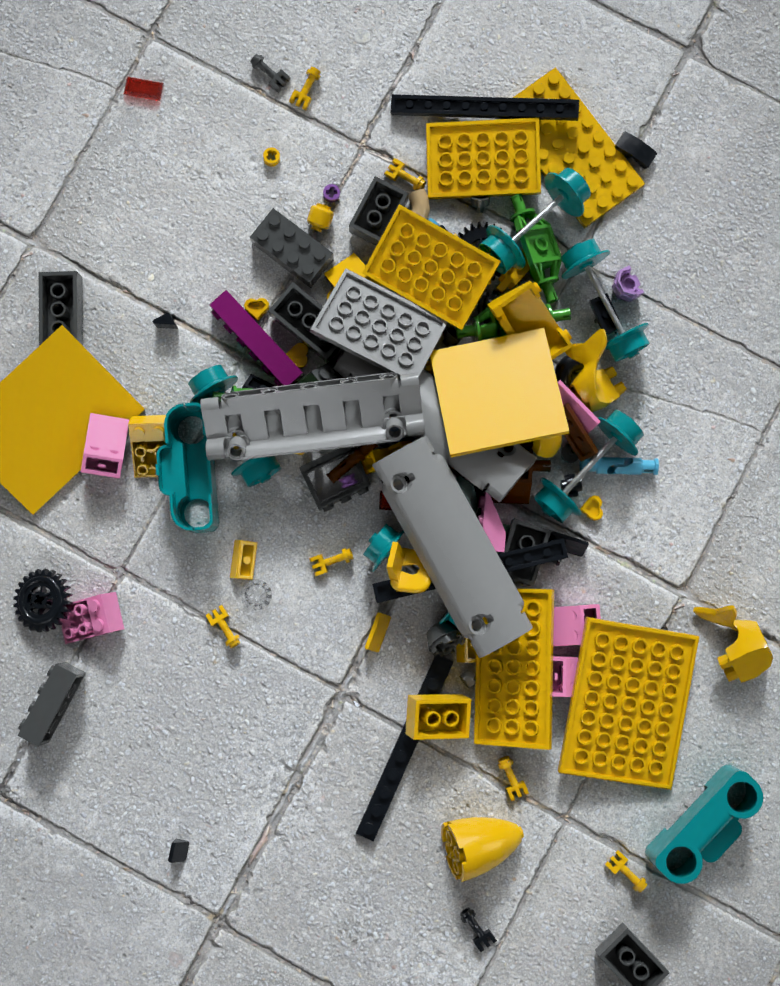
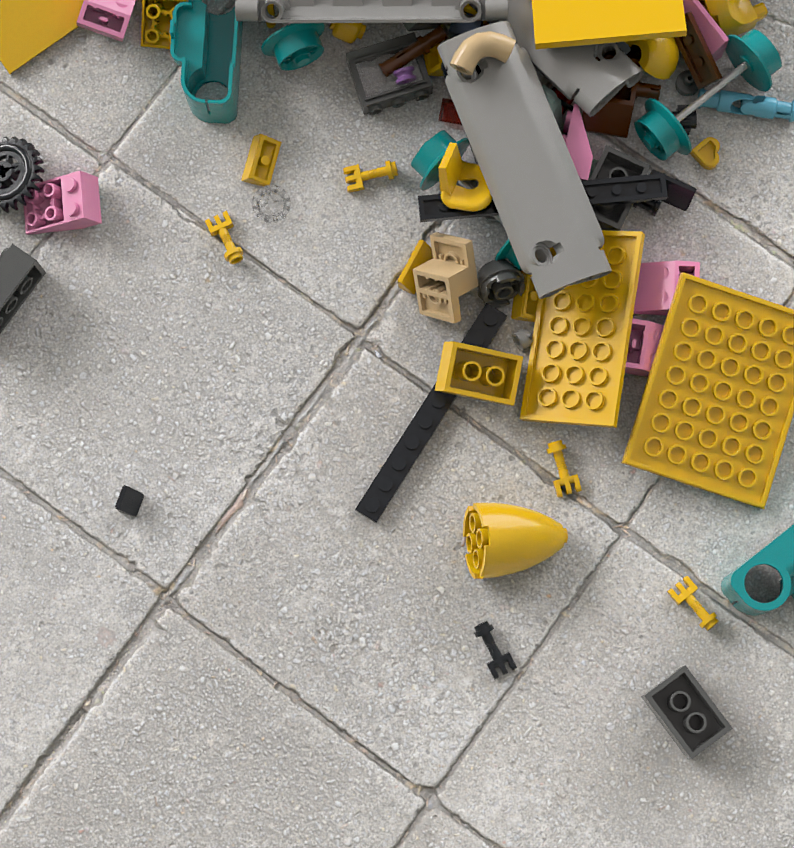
camera: 15 degrees right, 5 degrees down
none -> tan bracket [413,232,478,324]
none -> tan cylinder [450,31,516,75]

